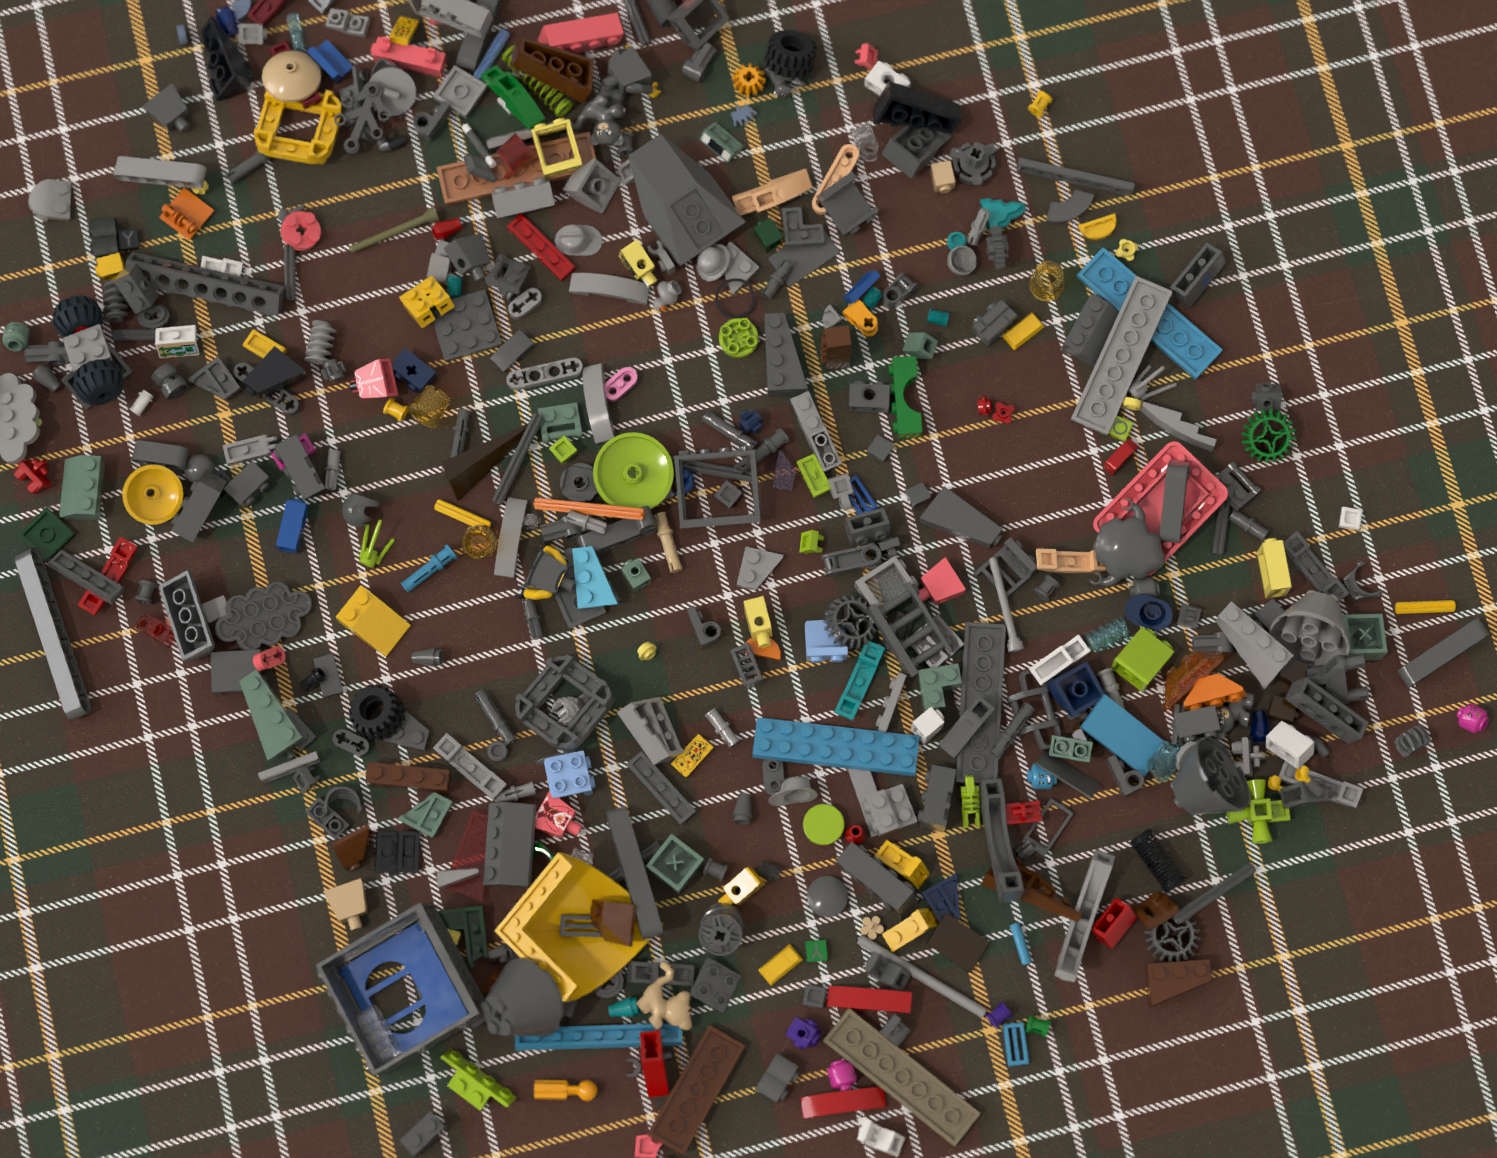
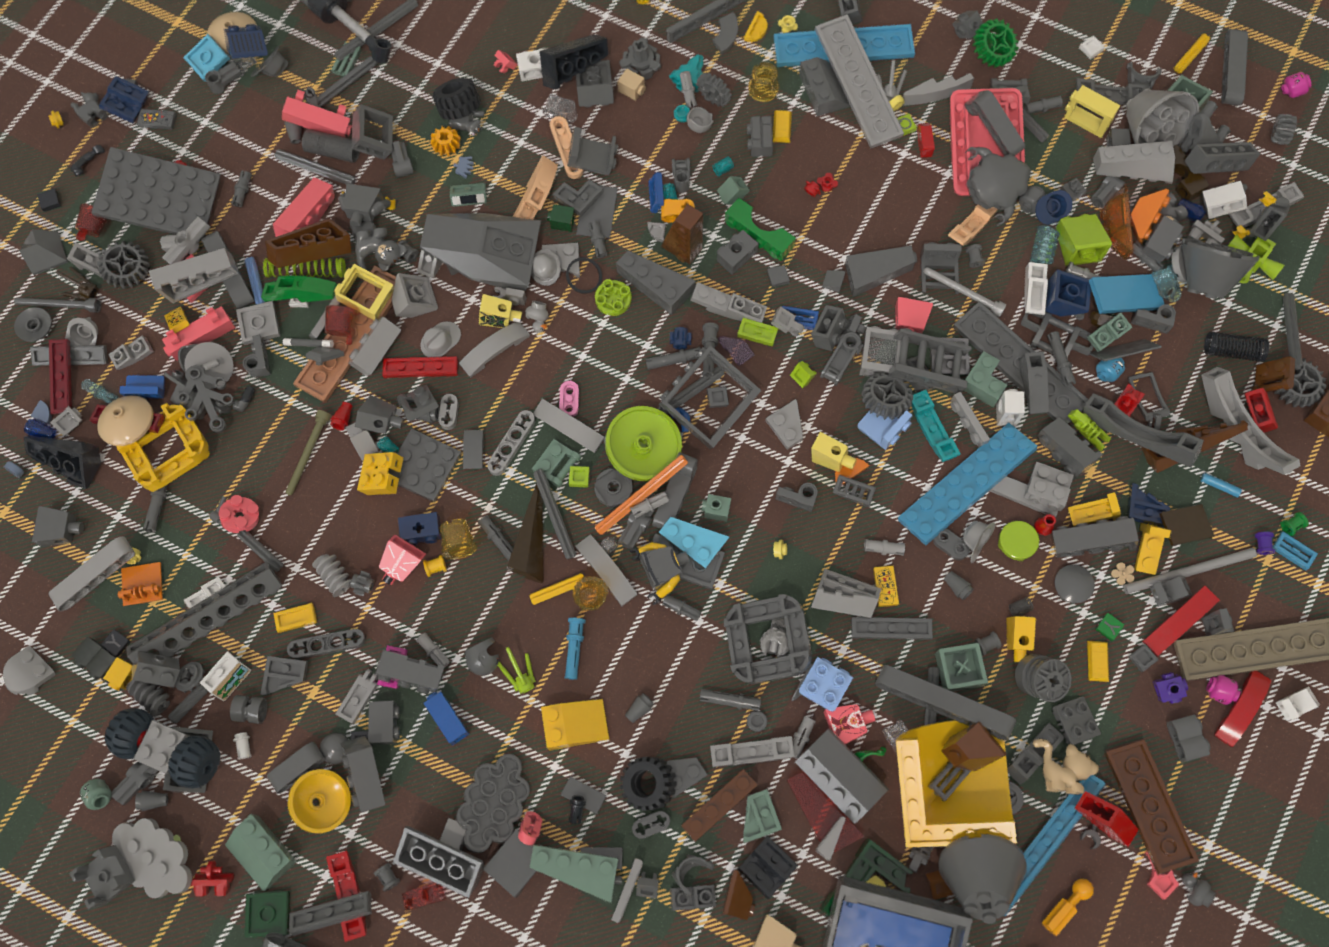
camera: 45 degrees left, 5 degrees down
black slope [243,346,307,399] -> none
teal cone [608,996,640,1017] -> none
tan pin [653,512,683,573] -> none

